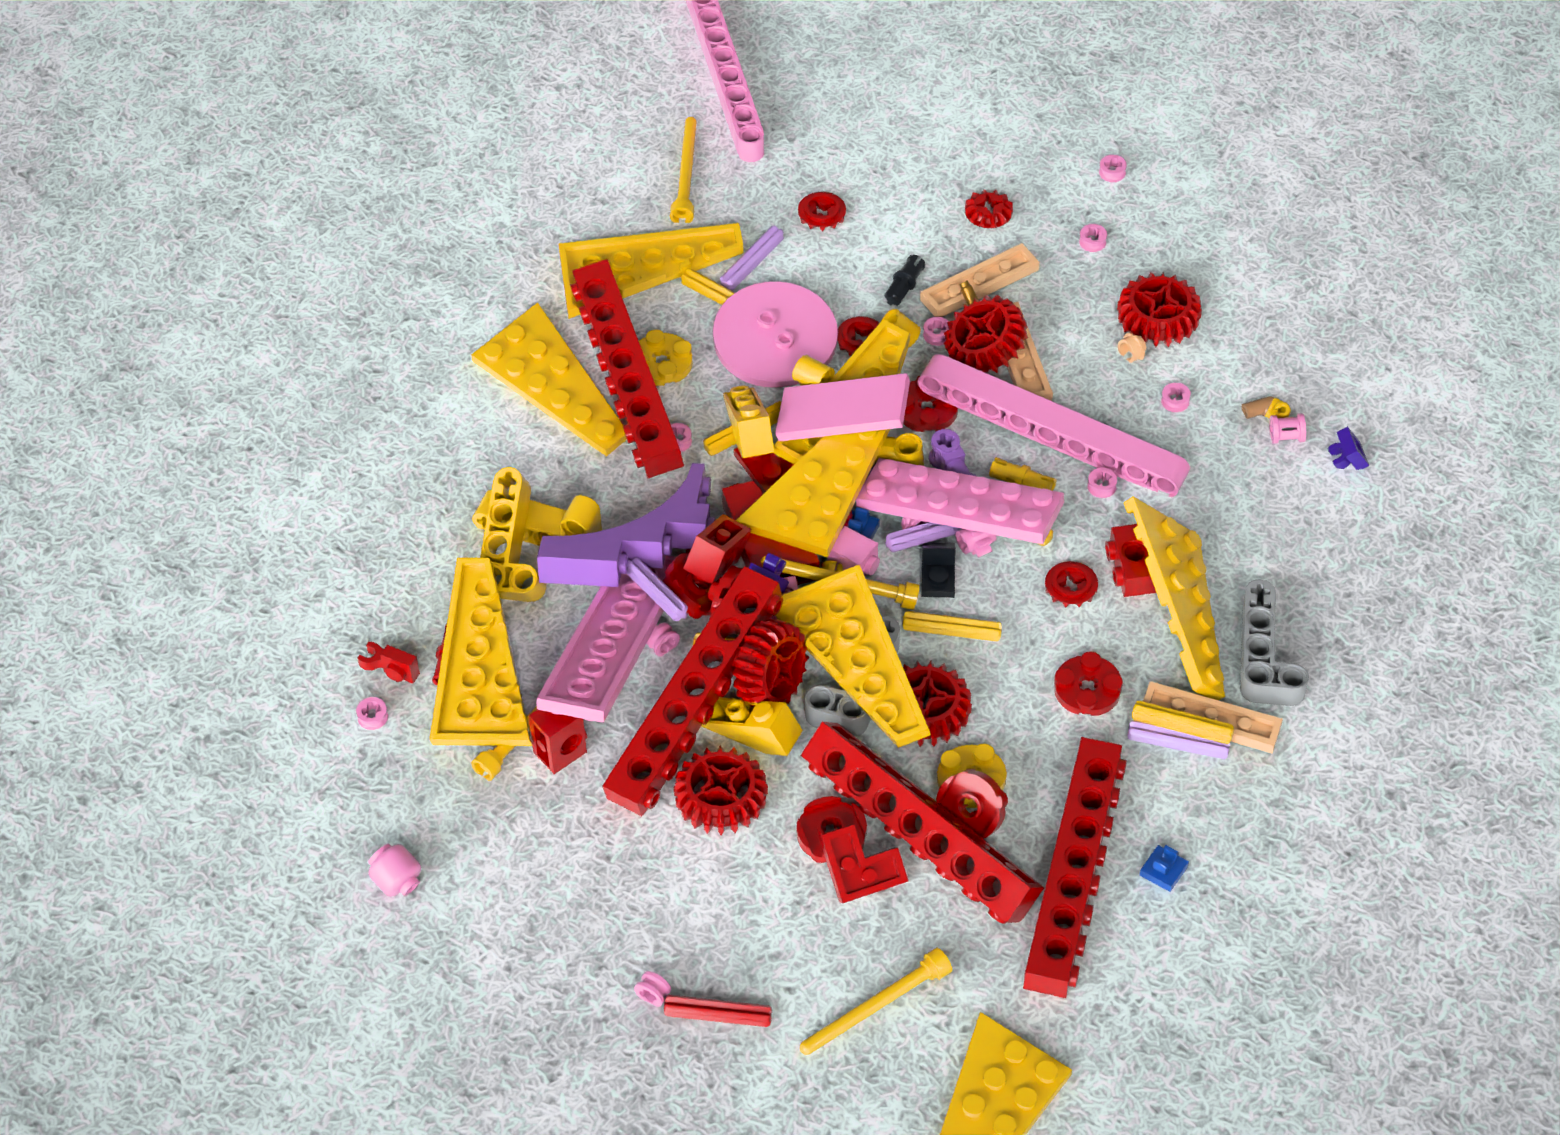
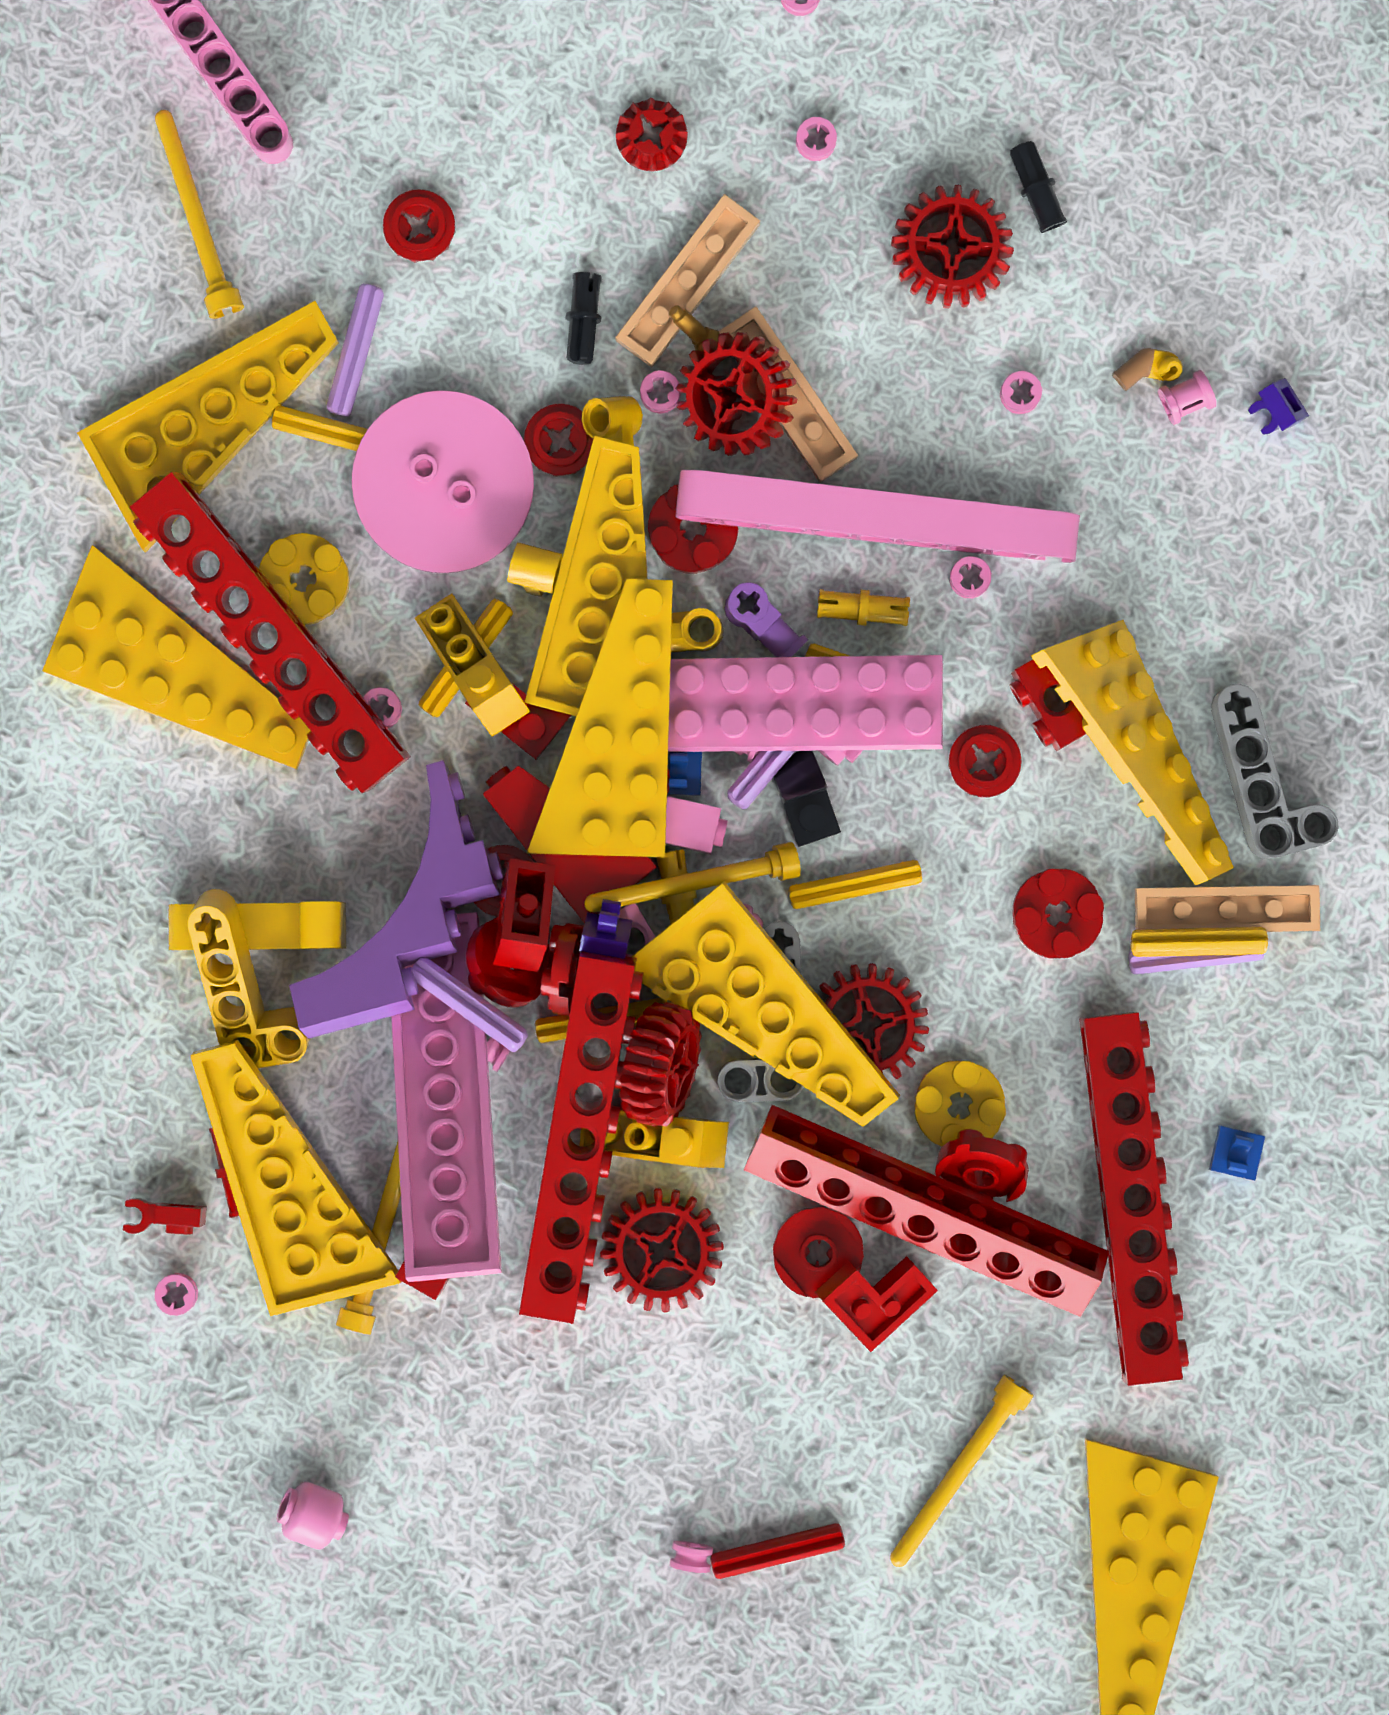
camera: 25 degrees left, 35 degrees up
bright pink tile [775,373,910,441] -> none
light nougat plate [1118,333,1146,363] -> none
none -> black axle [1010,141,1067,233]

